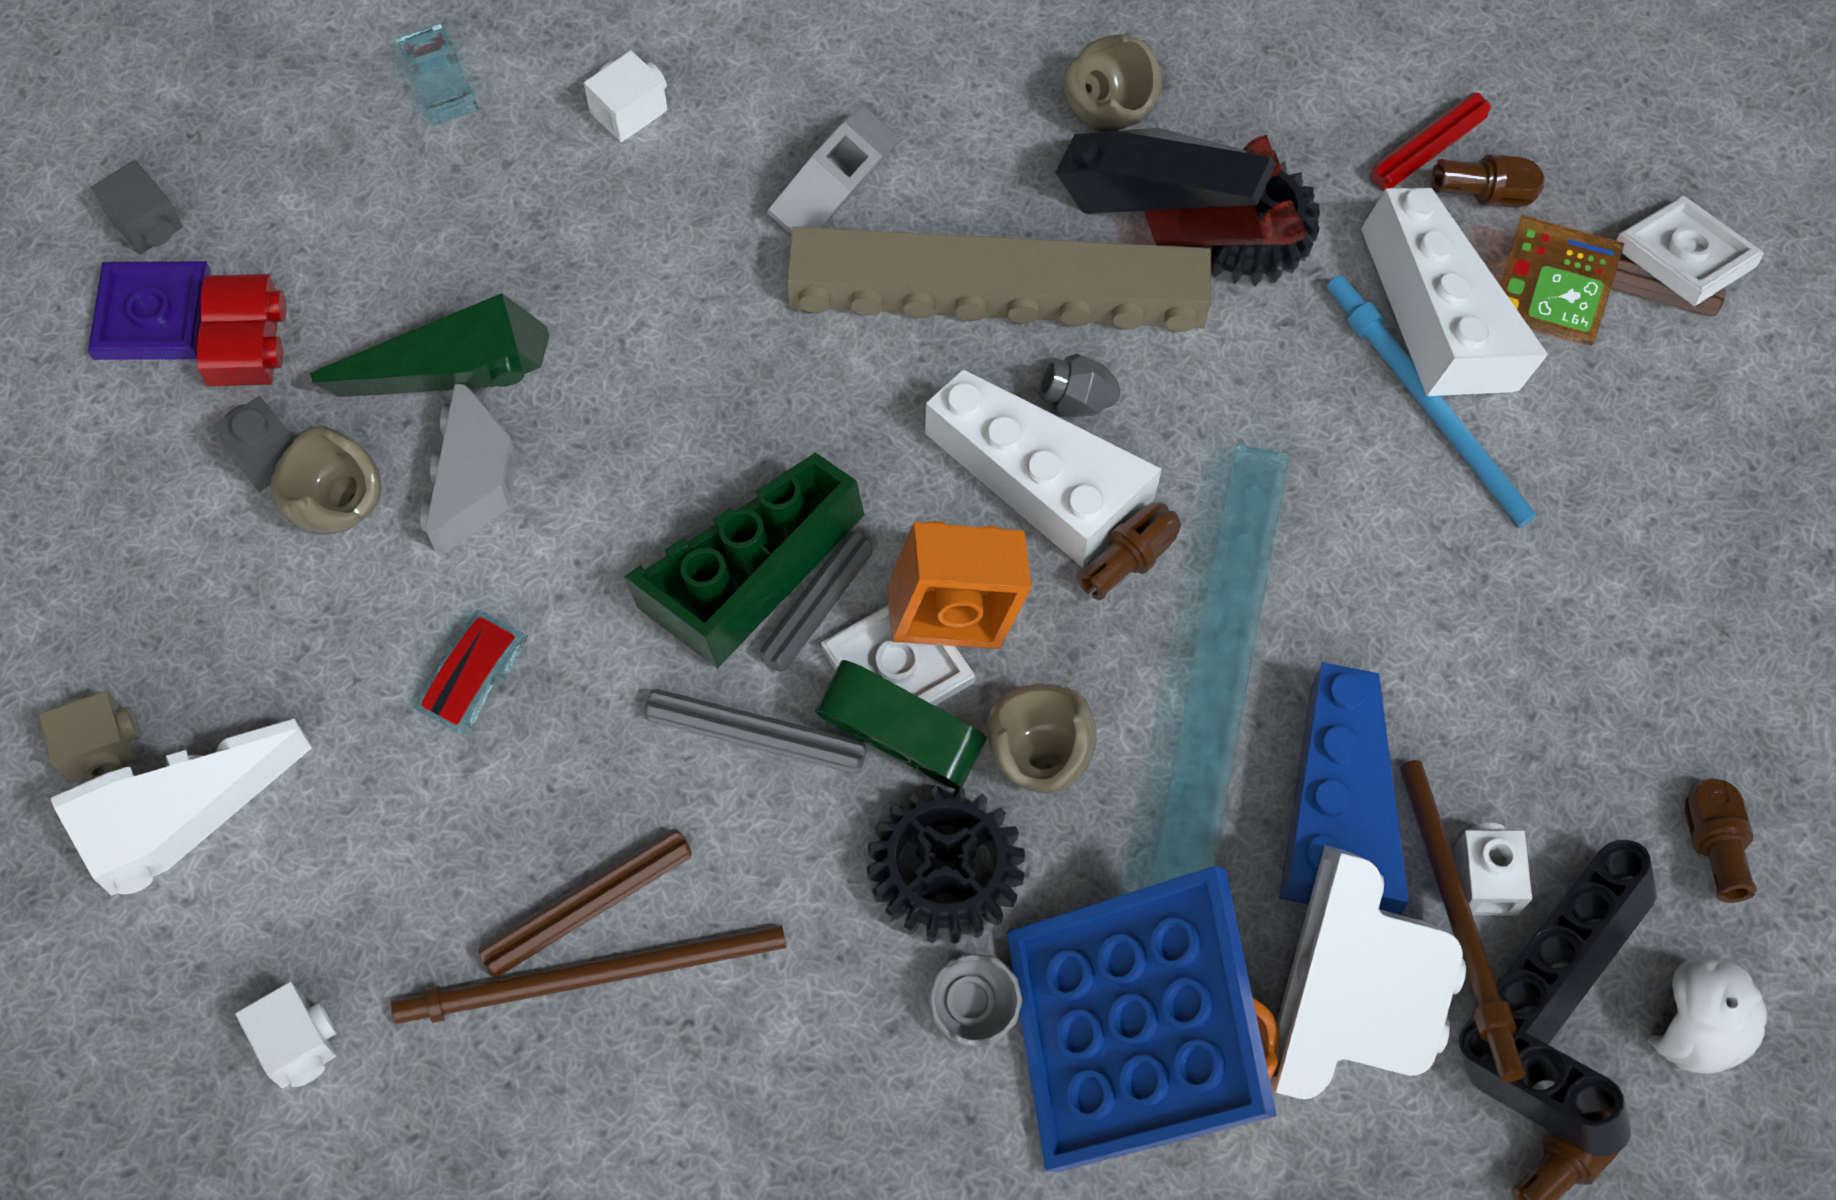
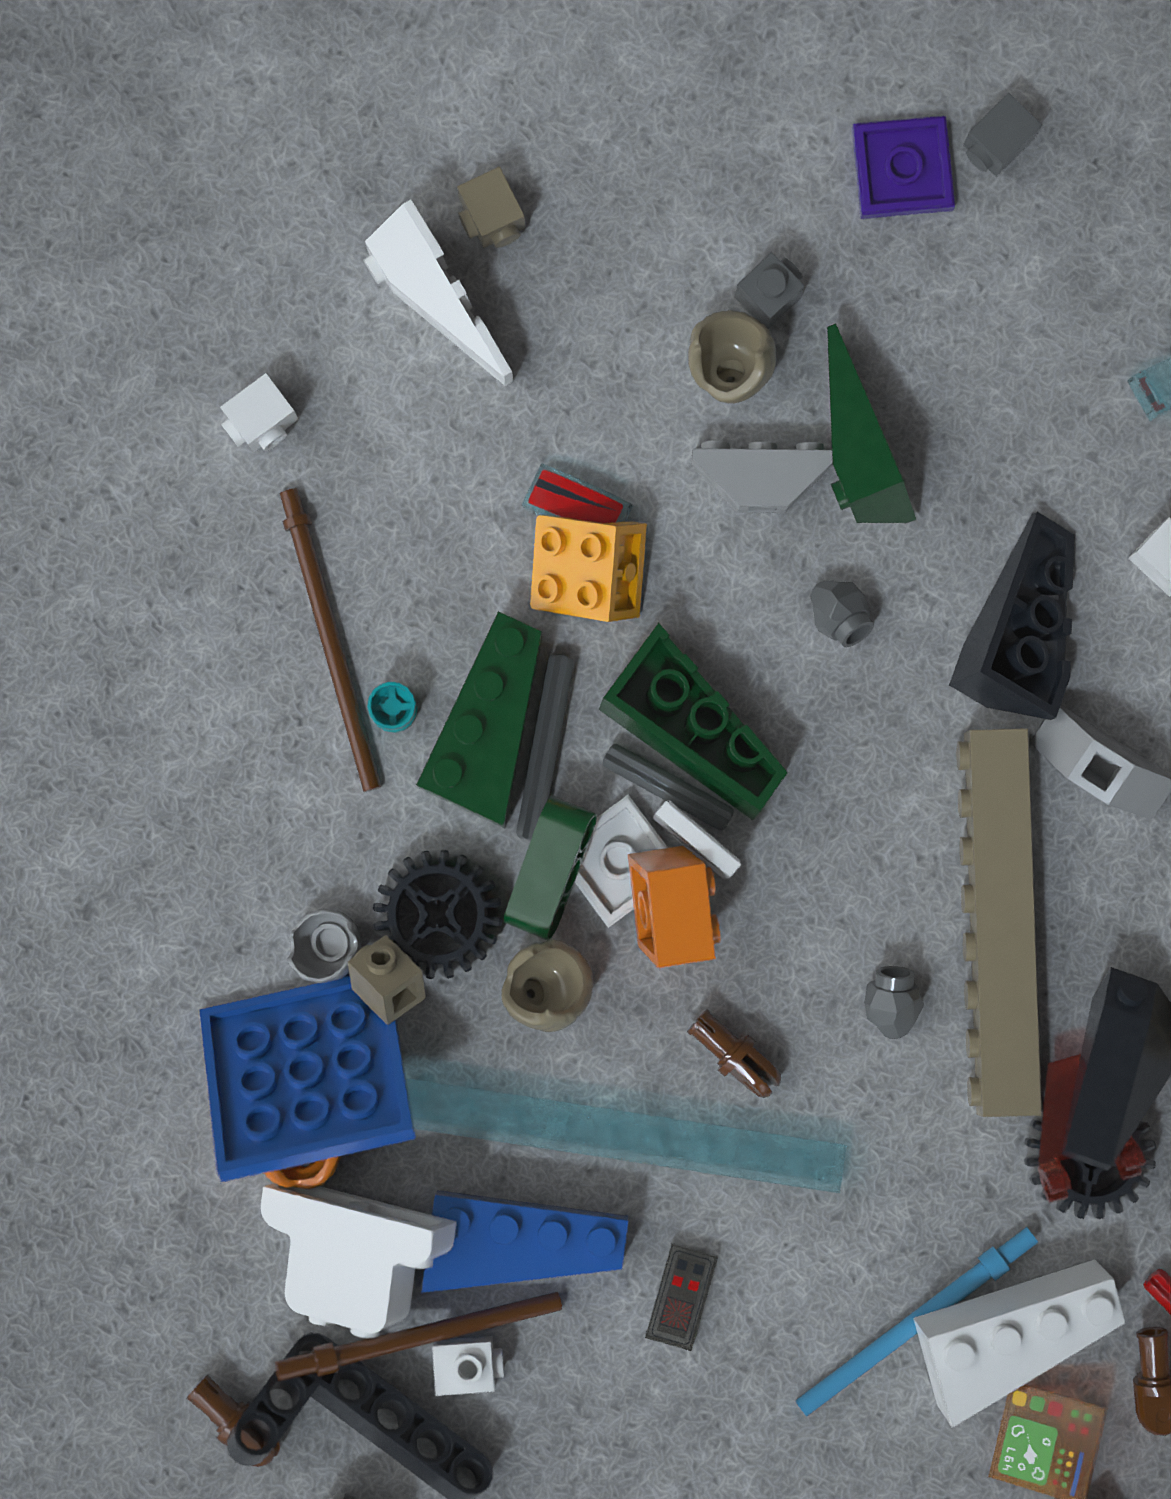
camera: 85 degrees right, 20 degrees up
red brick [197,274,286,387] -> none
reddish brown axle [478,829,692,977] -> none
white wedge [925,369,1162,568] -> none
none -> dark tan brick [347,935,426,1025]
none -> teal wheel [367,682,418,733]
none -> dark green wedge [416,611,542,829]
none -> light orange bracket [530,515,647,622]
none -> clear smoke tile [645,1242,718,1351]
none -> white tile [653,801,741,880]
none -> dark grey rock [810,580,874,647]
none -> black wedge [949,511,1074,720]

